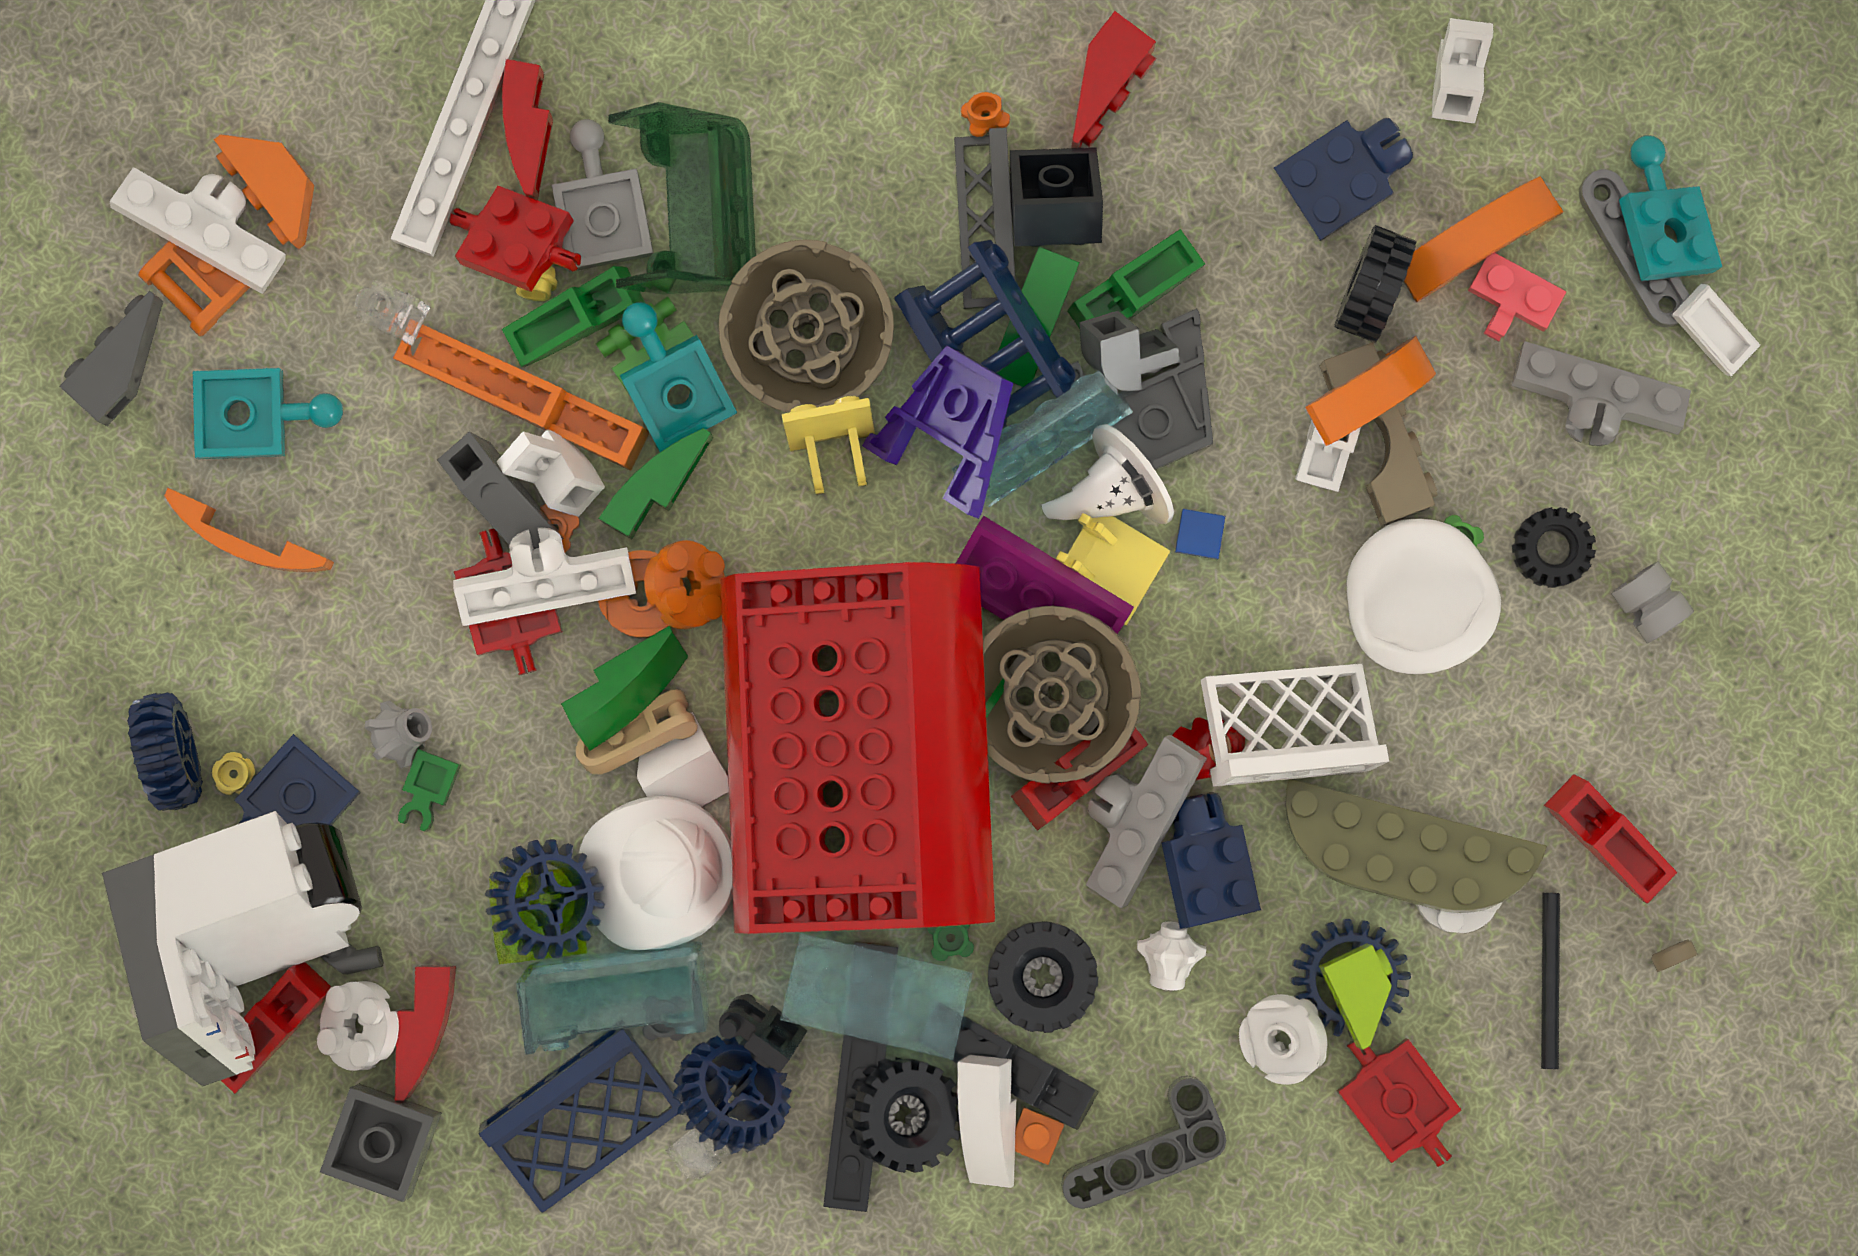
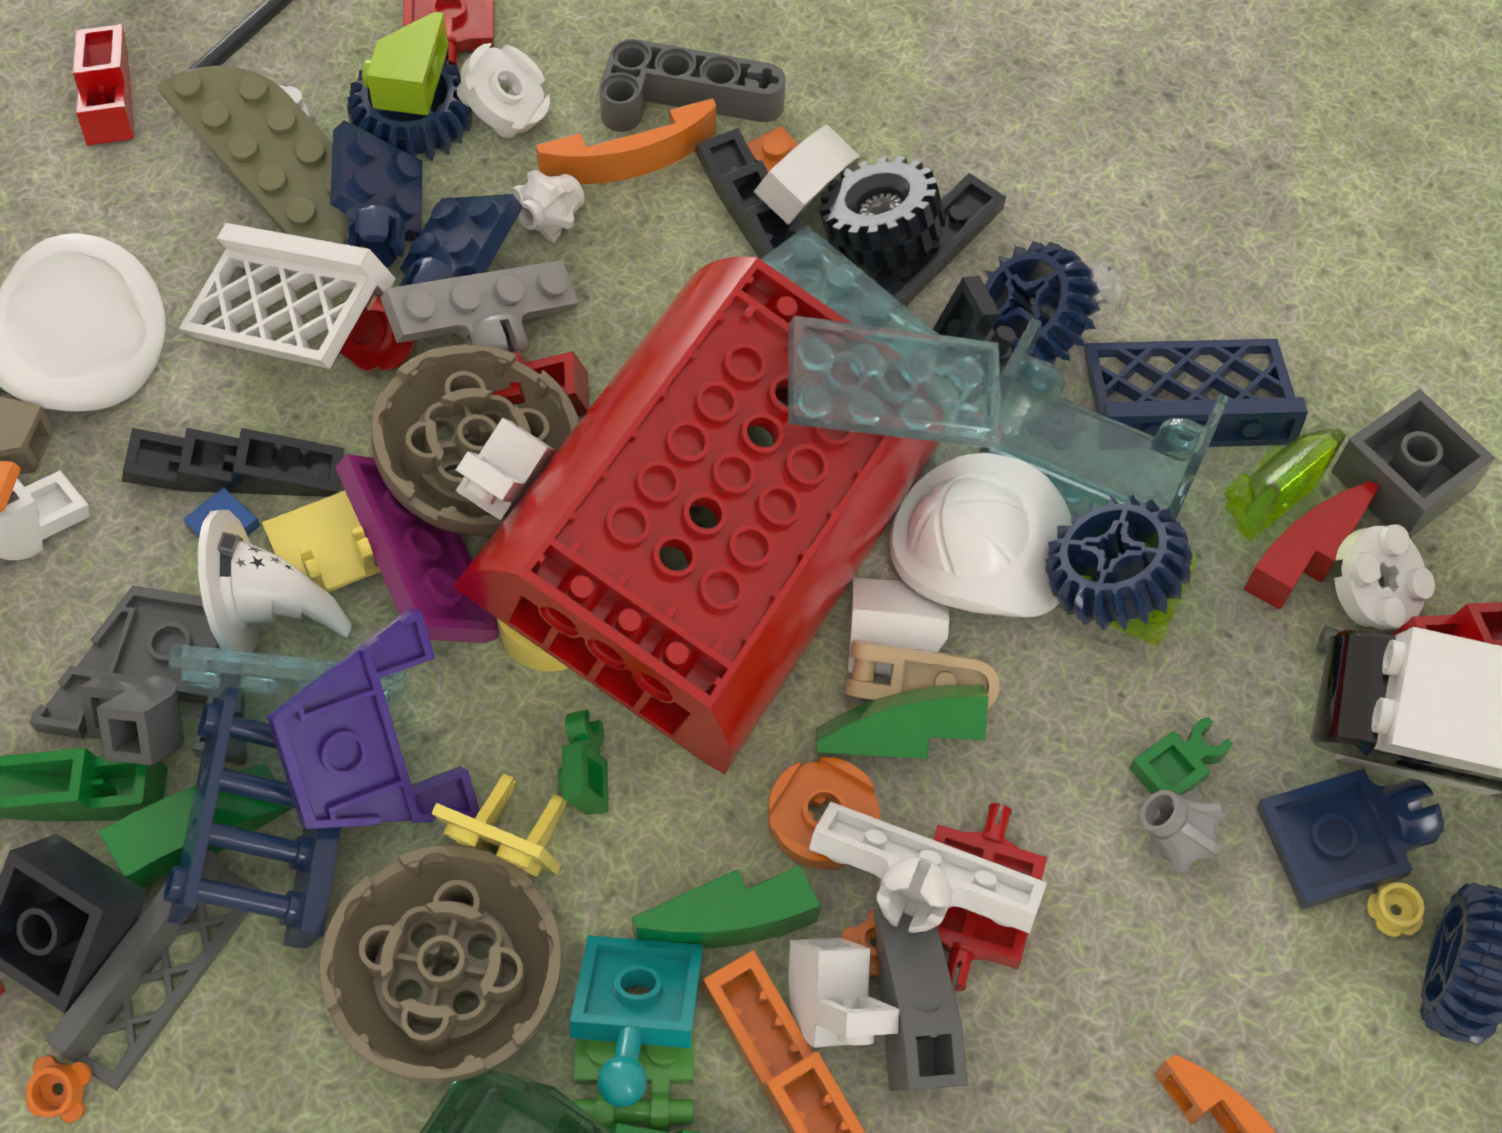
camera: 150 degrees left, 25 degrees down
orange plate [644,540,725,630] -> none
black bush [987,921,1099,1033] -> none
none -> black slope [122,428,344,497]
none -> dark blue plate [330,120,422,267]
none -> white brick [455,418,556,521]
none -> orange slope [536,98,716,184]
none -> green plate [558,710,609,815]
none -> clear light blue plate [788,316,1002,448]
none -> clear neon green slope [1224,428,1346,542]

